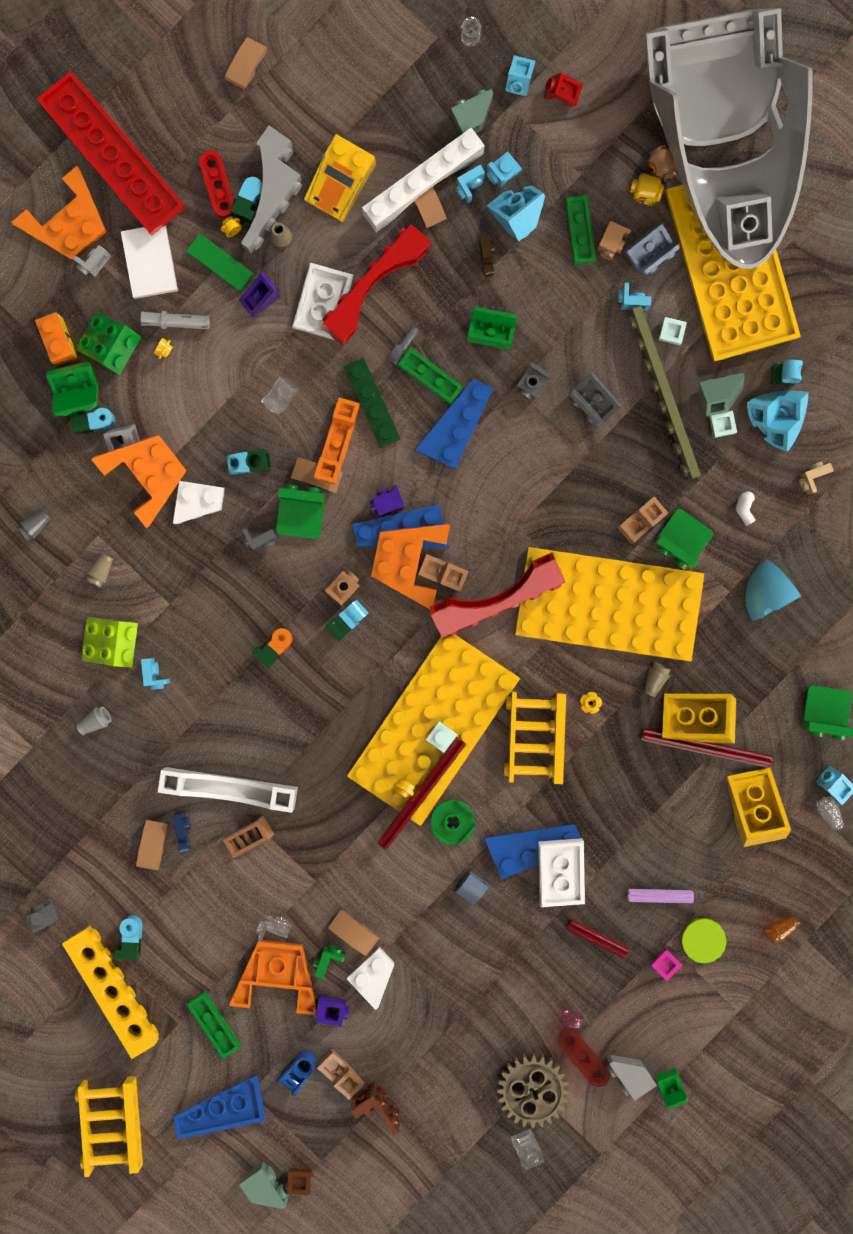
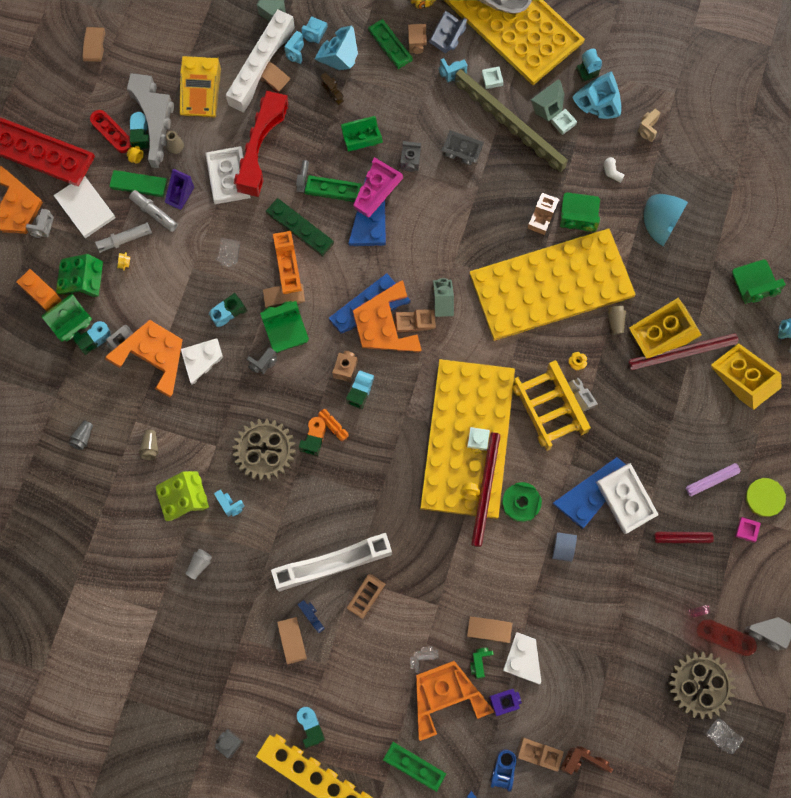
camera: 25 degrees left, 15 degrees down
dark purple brick [369,485,404,517] -> none
arch [430,552,566,637] -> none
none -> light grey pin [129,190,178,232]
none -> dark tan gear [233,418,296,482]
none -> orange axle [318,409,349,441]
none -> dark pink wing [353,157,403,218]
none -> sand green slope [433,278,454,317]
none -> light grey plate [568,378,598,411]

